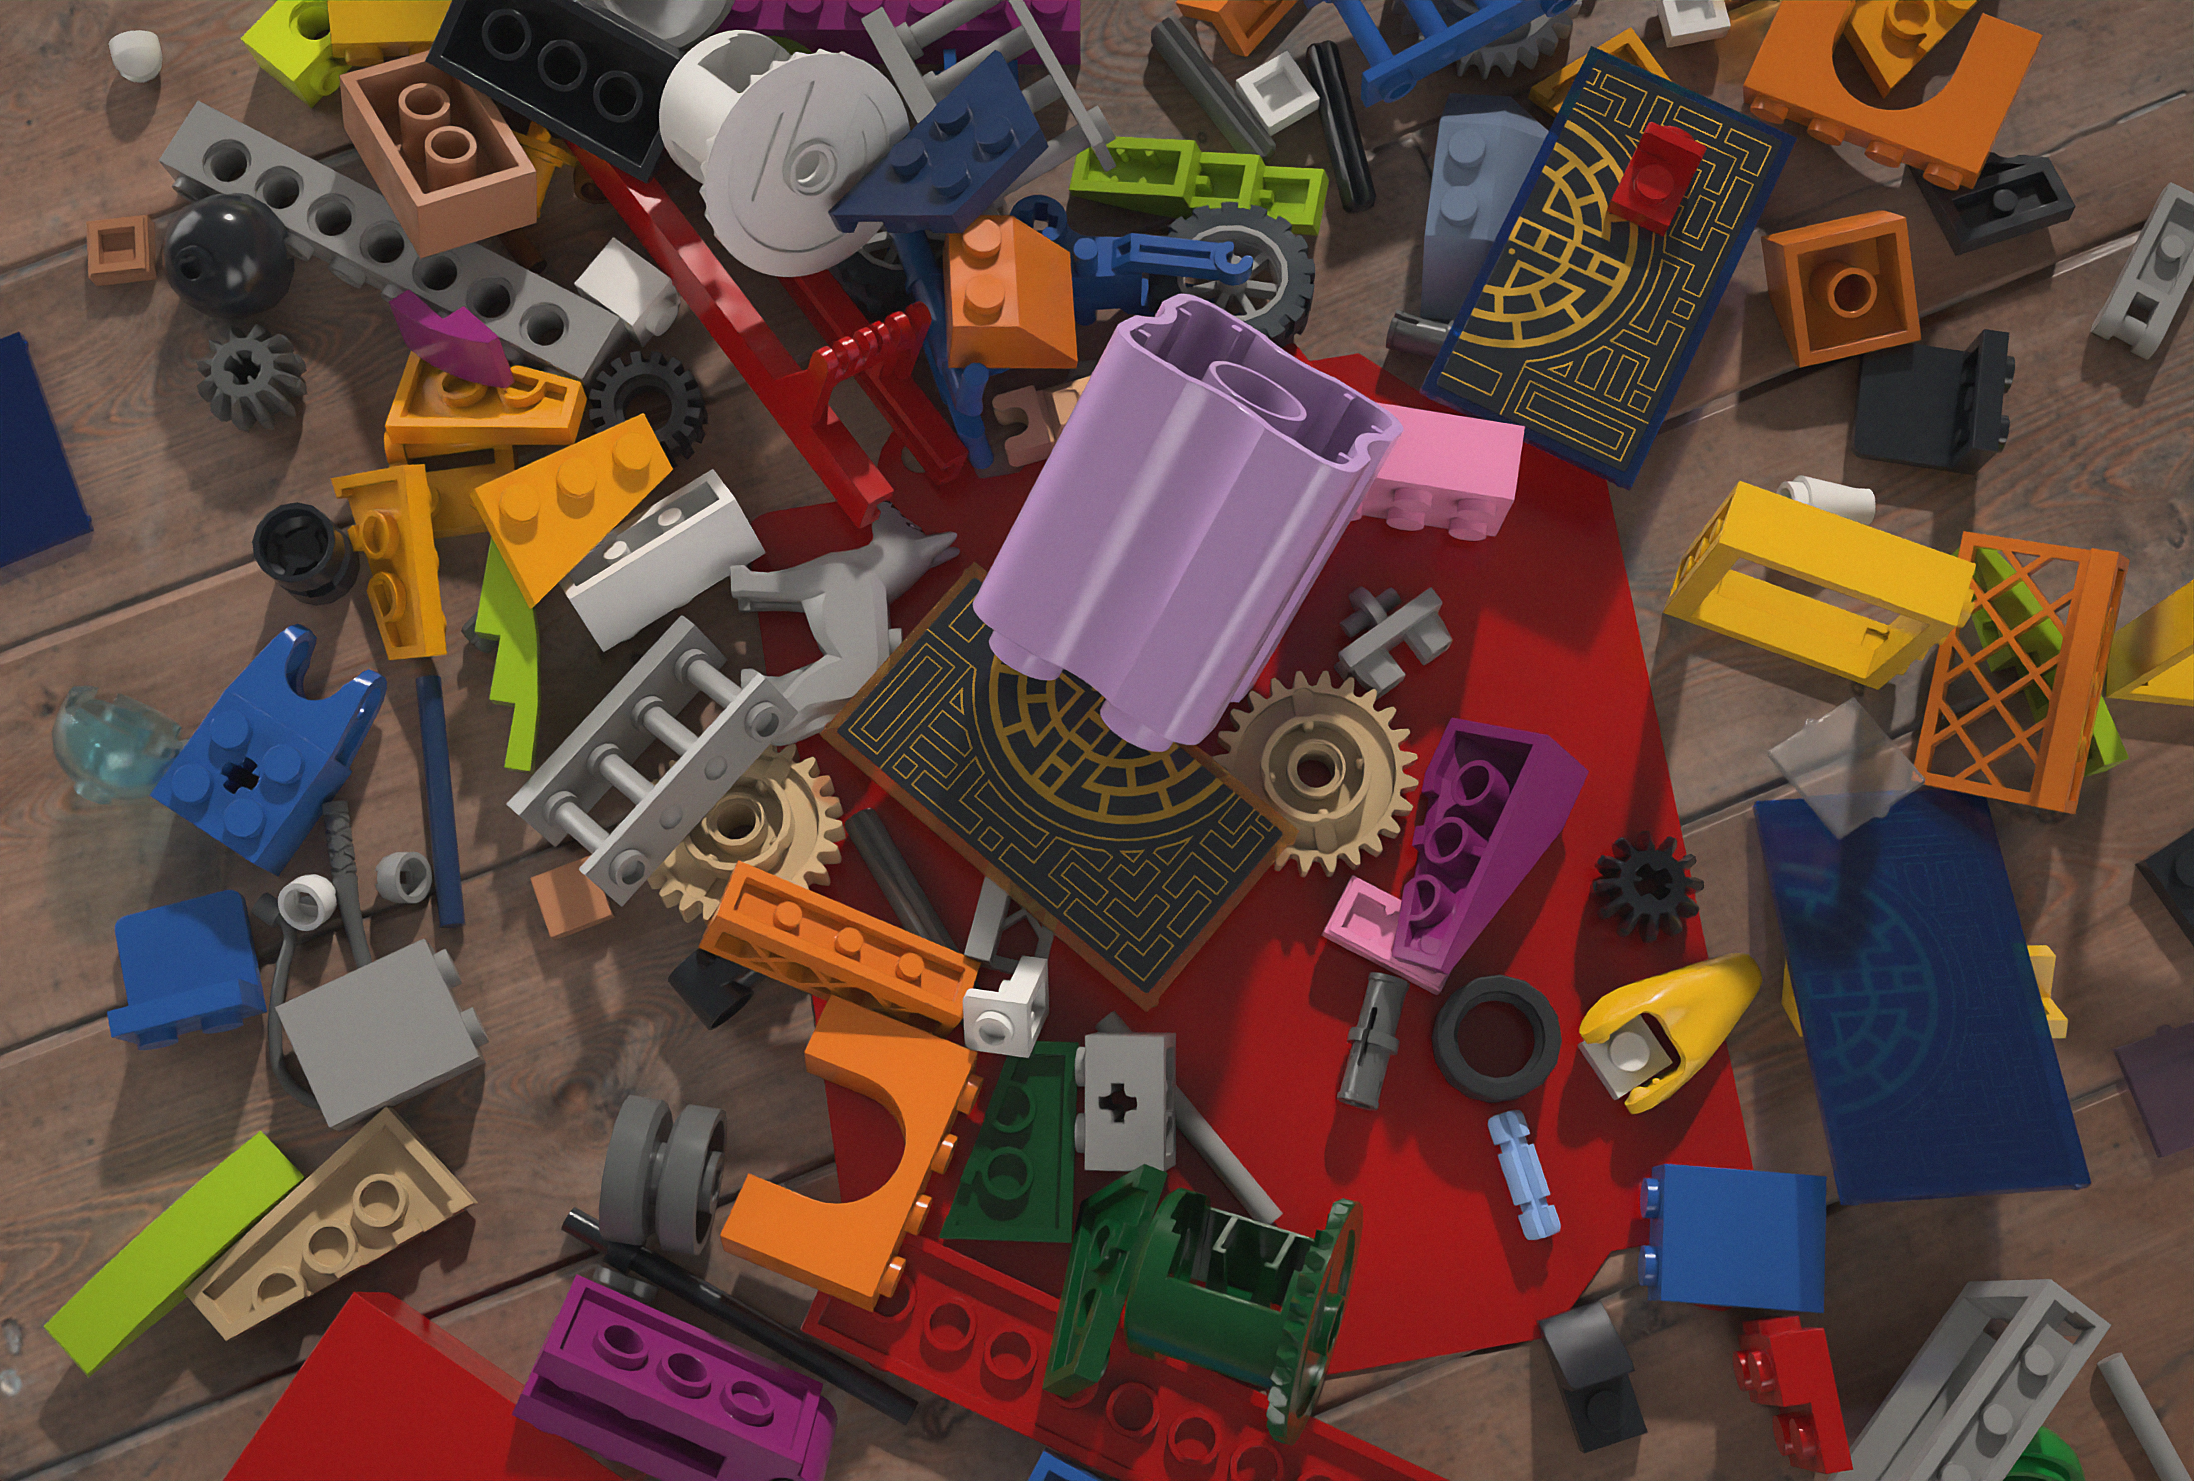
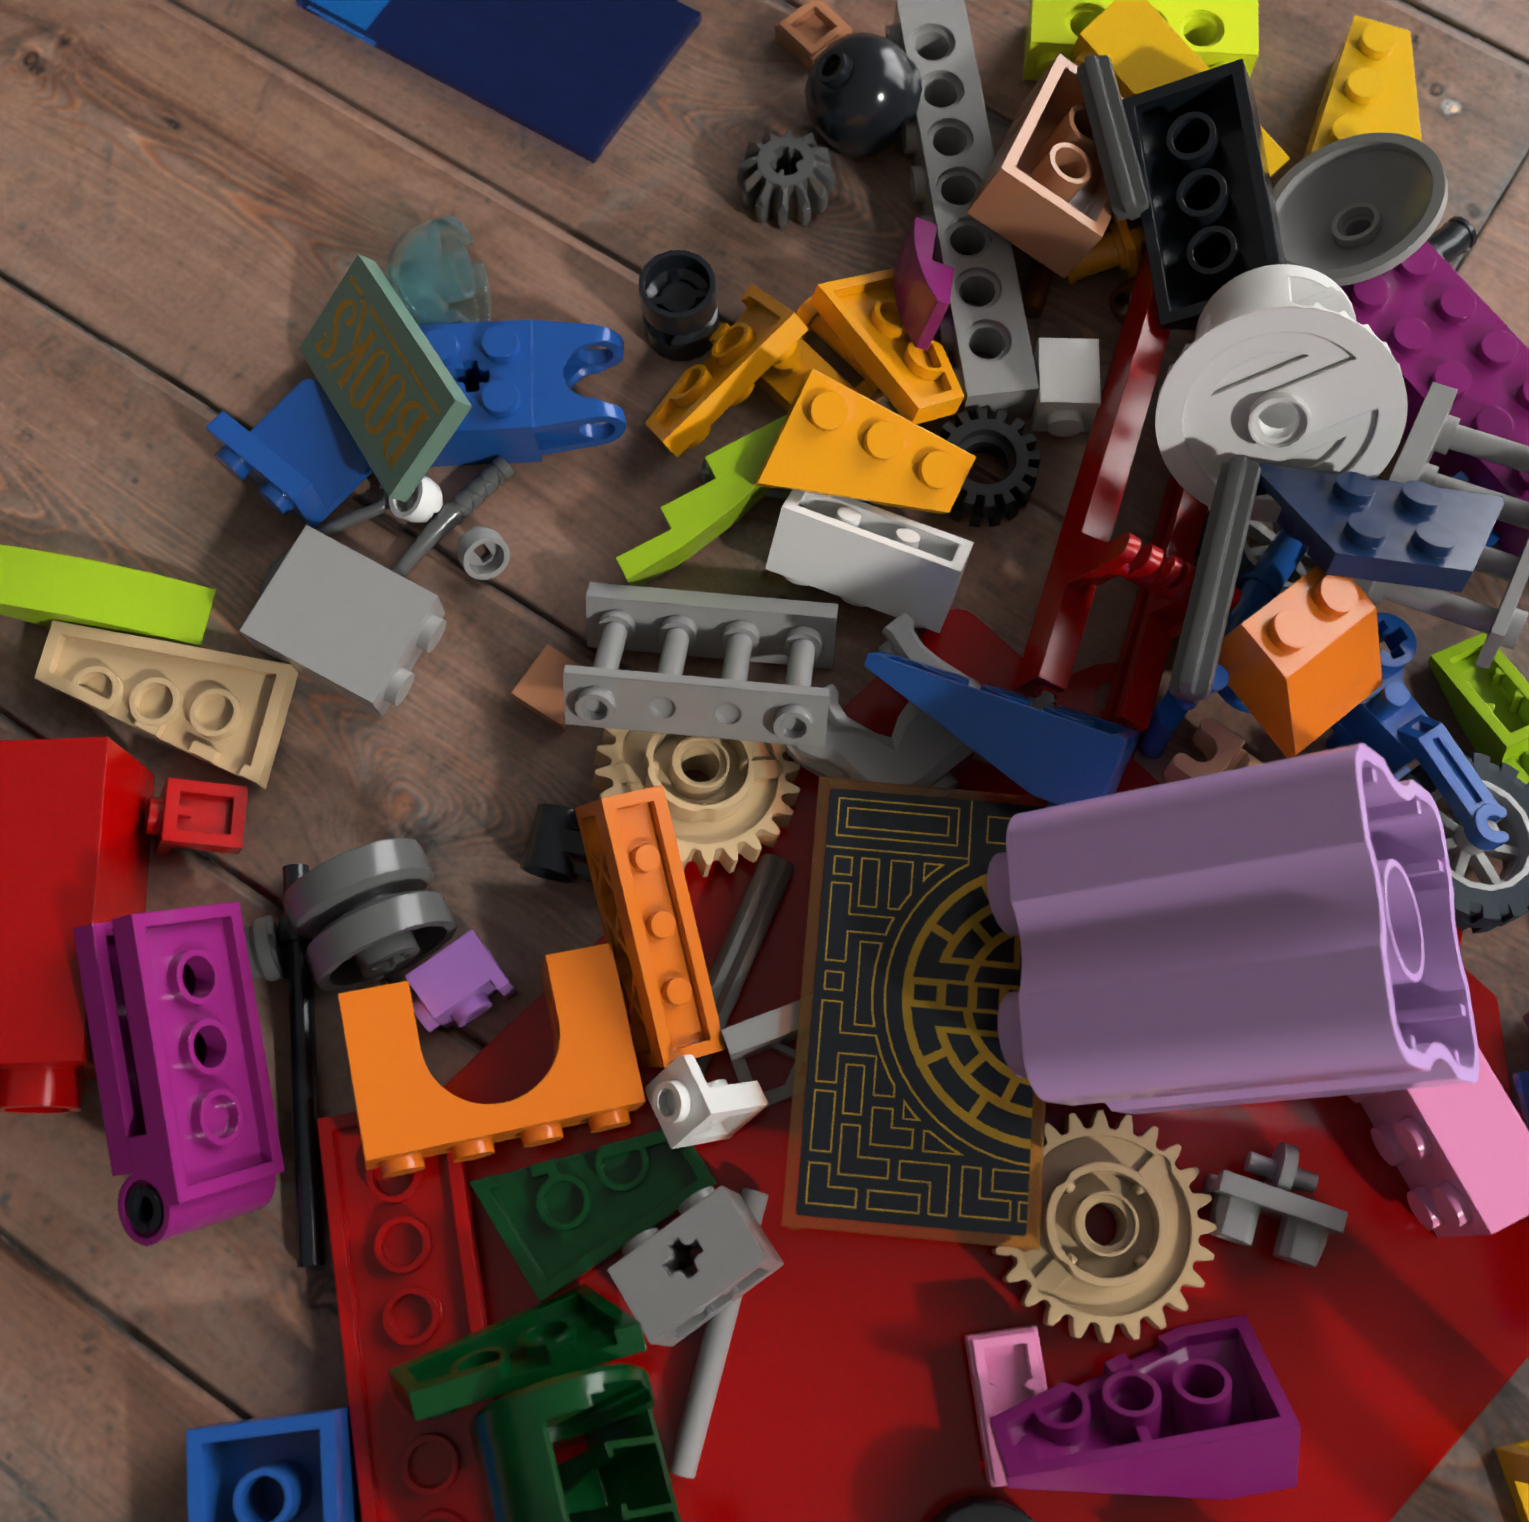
camera: 55 degrees right, 5 degrees down
dark blue bar [415,675,466,928] -> none
dark grey pin [1336,972,1410,1111] -> none
none -> red bracket [144,777,248,855]
none -> sand green tile [299,254,472,502]
none -> medium lavender brick [405,929,519,1032]
none -> blue wedge [864,652,1141,808]
none -> dark grey axle [1076,54,1149,221]
none -> dark grey axle [1169,454,1261,703]

